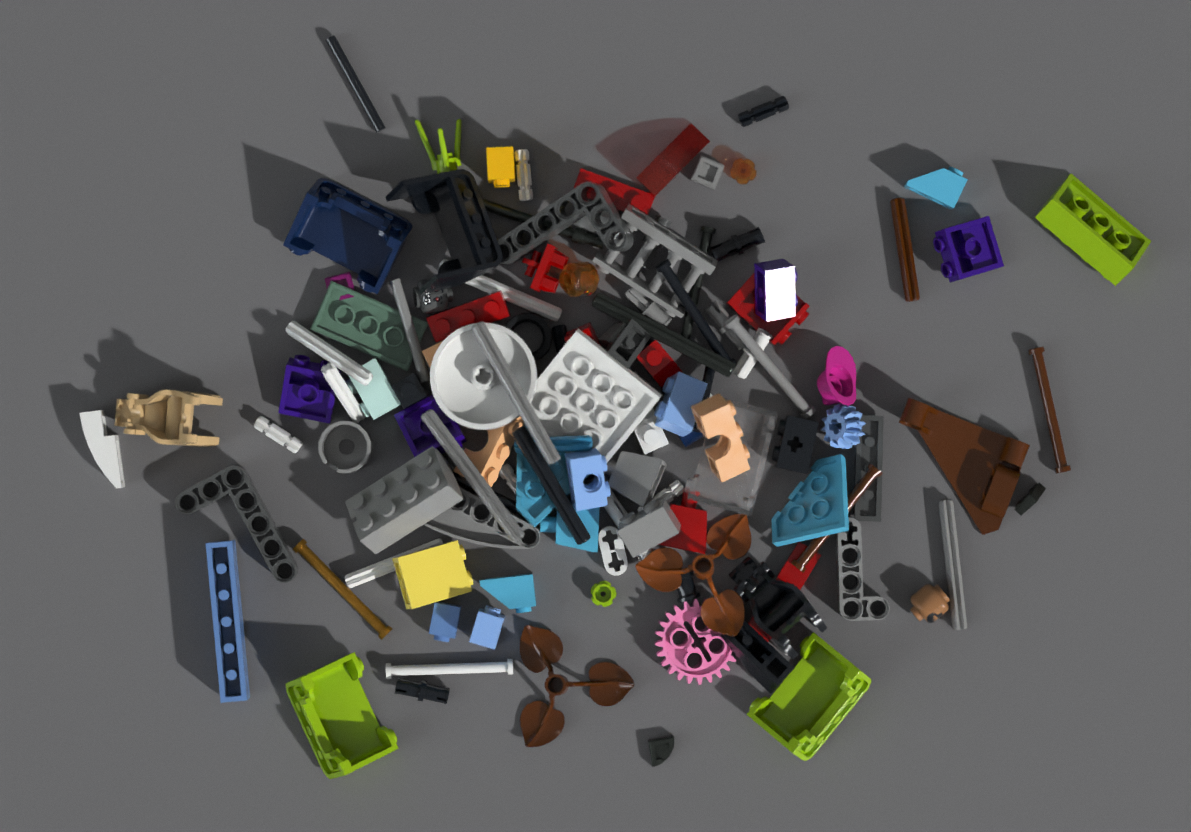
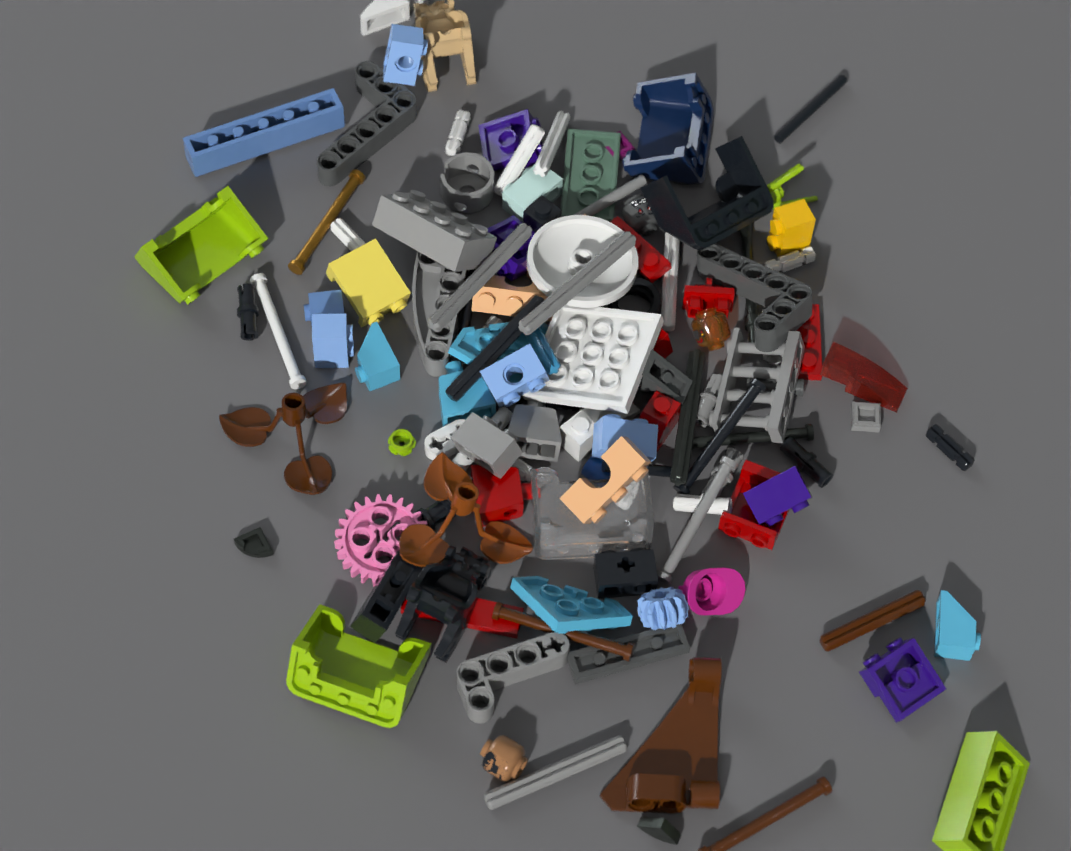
camera: 60 degrees right, 30 degrees down
clear orange plate [730,158,756,184] -> none
none -> light blue brick [383,24,428,86]

